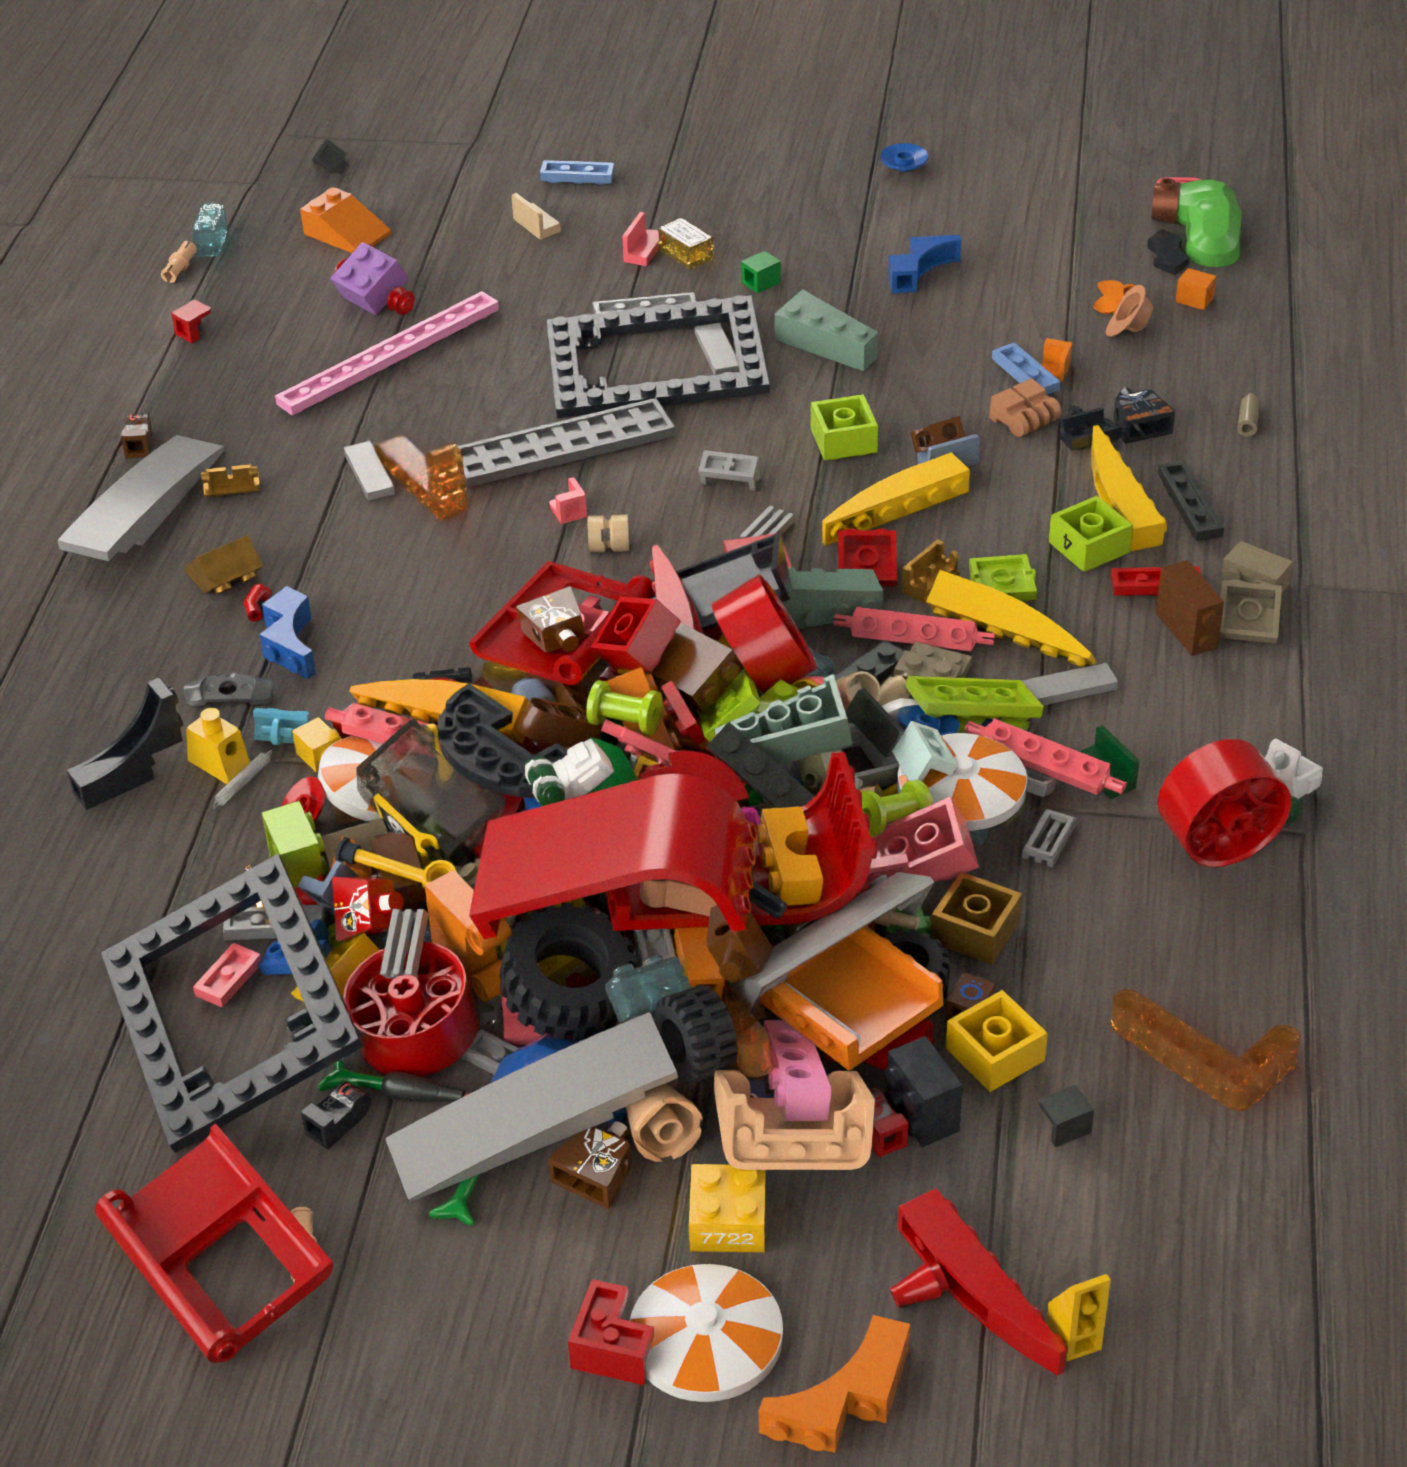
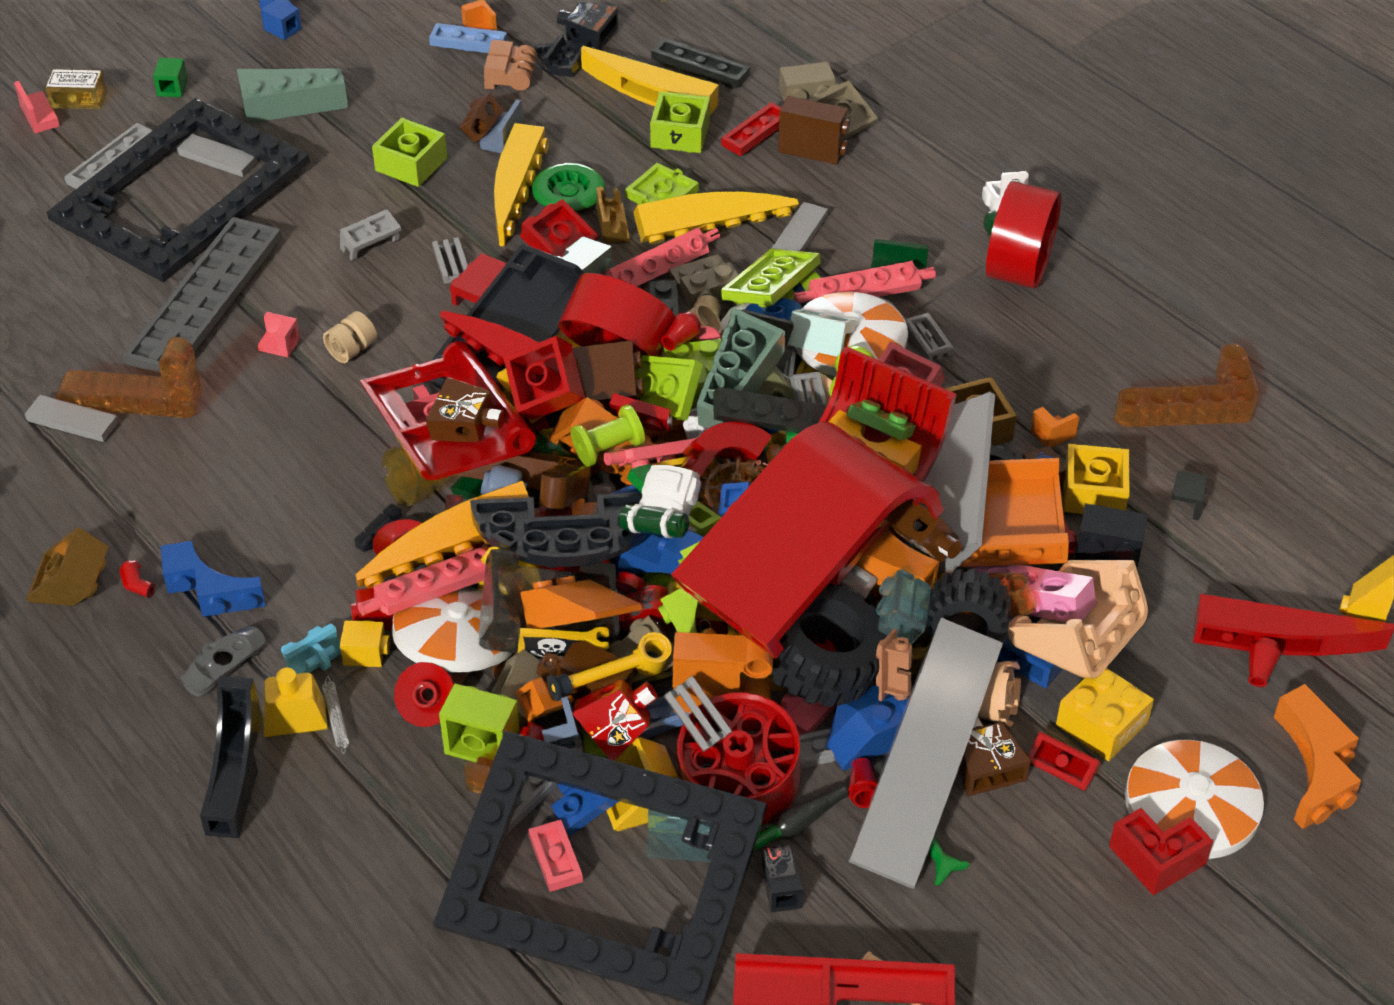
camera: 50 degrees left, 5 degrees up
none -> orange slope [520,575,642,629]
none -> green wheel [532,163,605,211]
none -> red cone [661,312,701,351]
none -> bright green plate [847,400,916,440]
none -> nougat hinge [876,629,912,702]
none -> red slope [1027,732,1102,791]
none -> orange panel [1030,407,1079,448]

